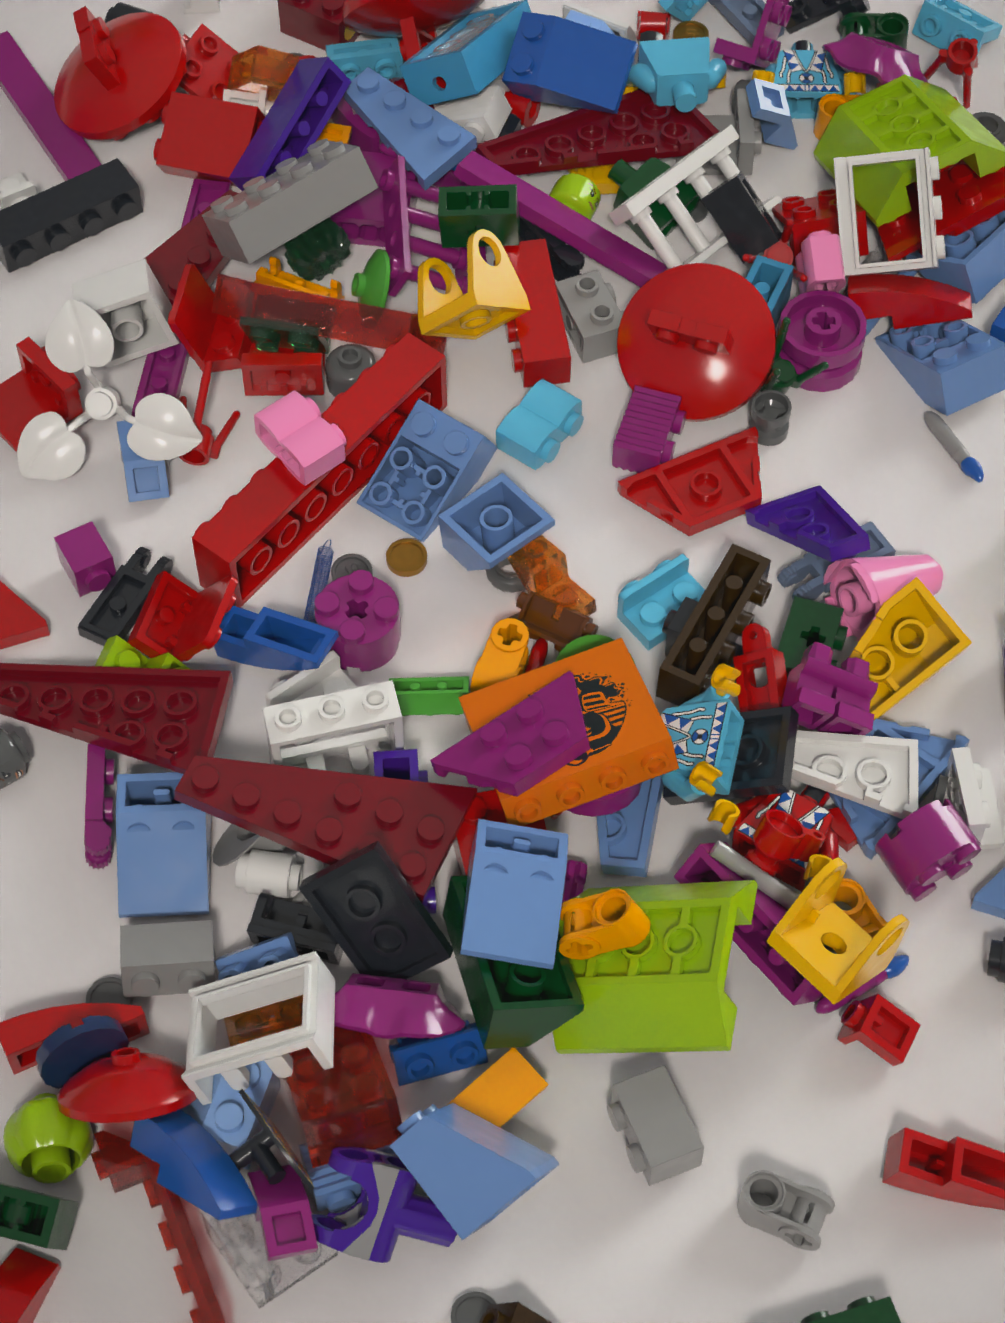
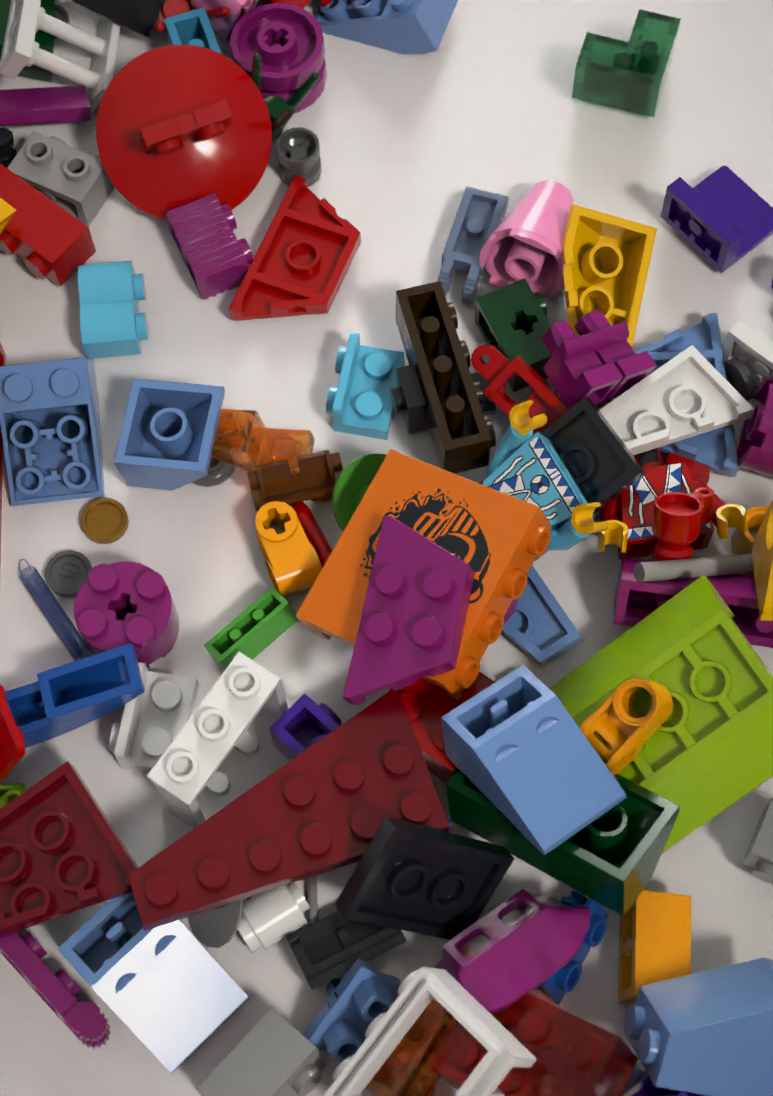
camera: 40 degrees left, 10 degrees up
dark purple wing [745,485,871,562] -> none
light grey piece [925,411,984,483] -> none

